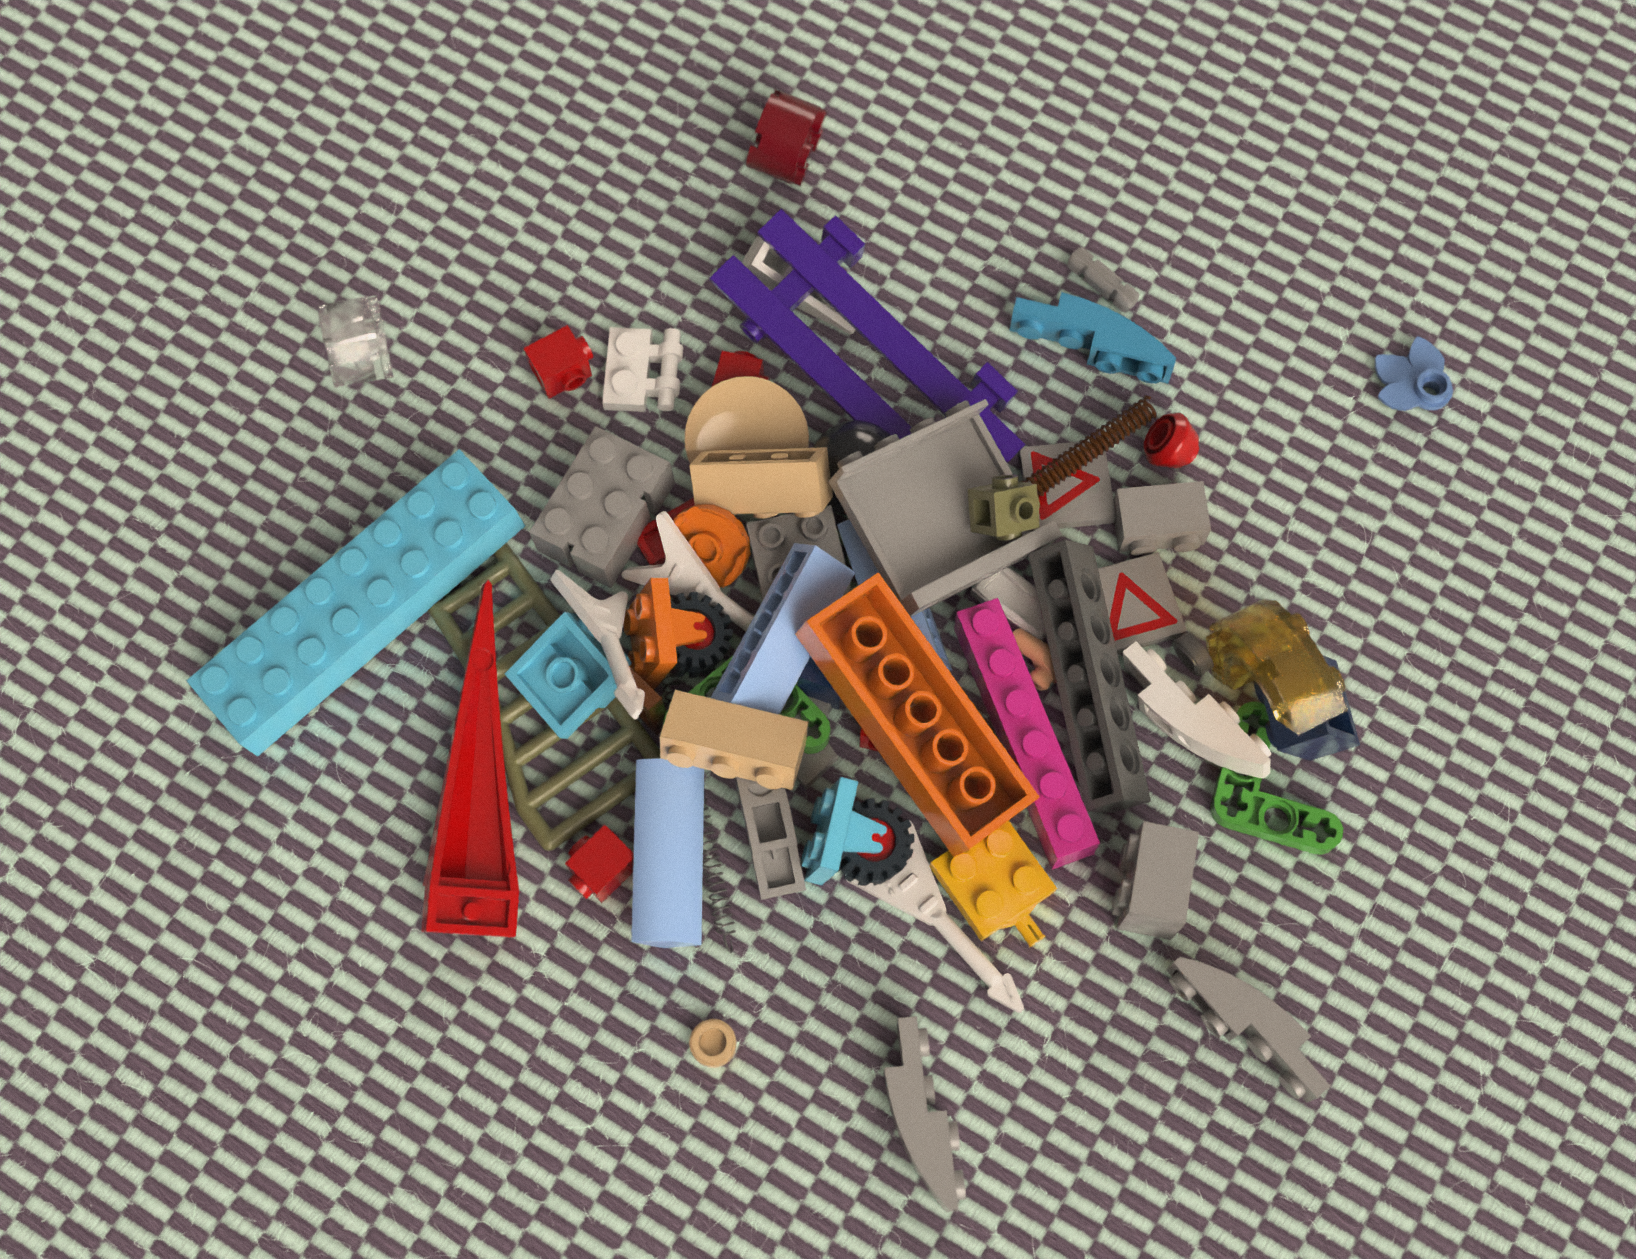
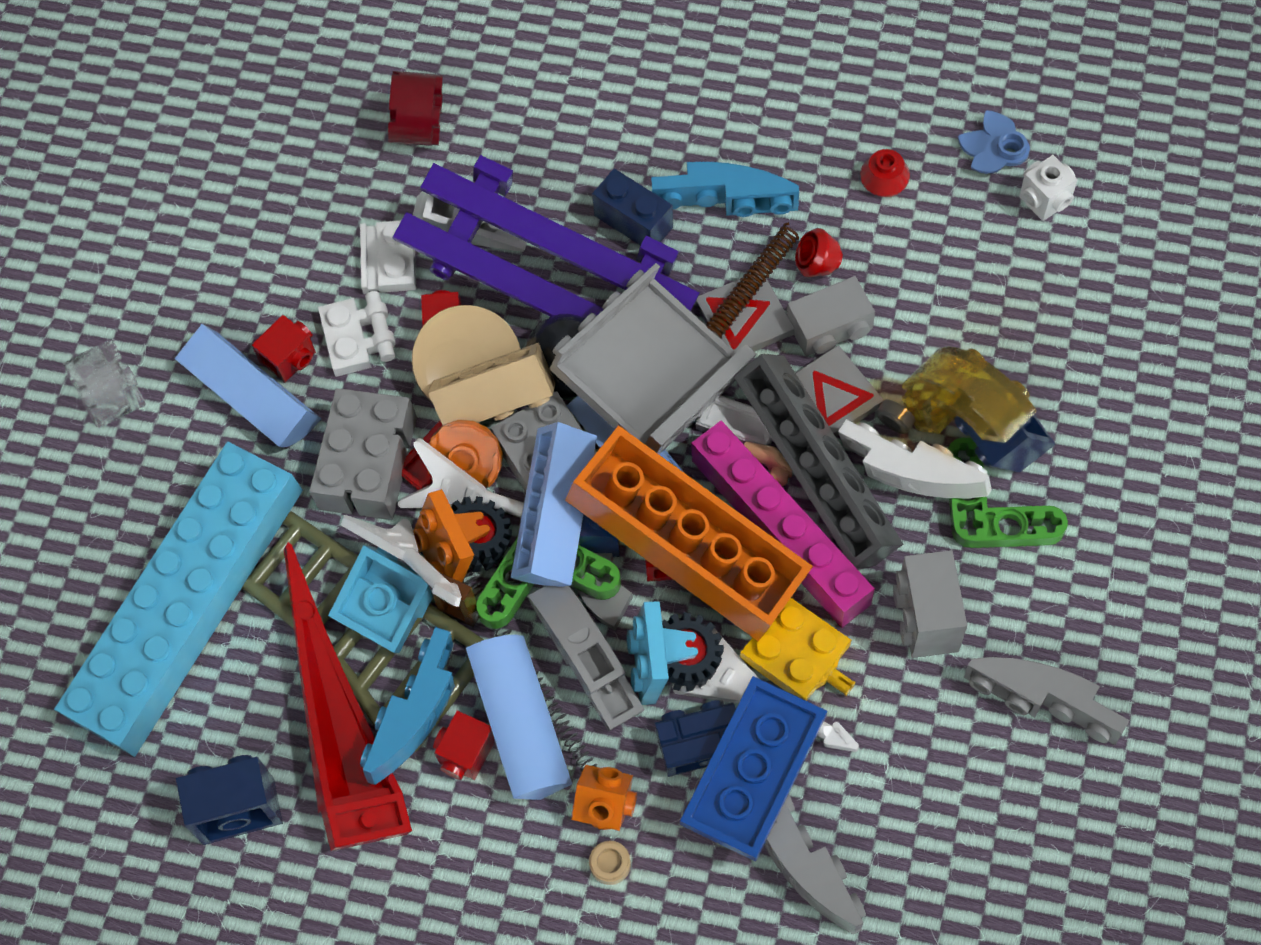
camera: 15 degrees left, 5 degrees down
tan brick [660,690,808,790] -> none
olive brick [968,475,1040,540] -> none
light grey axle [1067,247,1139,312] -> none
none -> light blue brick [175,324,321,448]
none -> dark blue brick [176,755,283,845]
none -> white plate [360,221,416,294]
none -> dark azure slope [360,627,455,785]
none -> orange brick [571,765,637,831]
none -> dark blue brick [592,168,673,246]
none -> dark blue brick [655,700,736,777]
none -> blue plate [680,676,827,862]
none -> red cone [860,149,910,197]
none -> white brick [1019,155,1078,221]

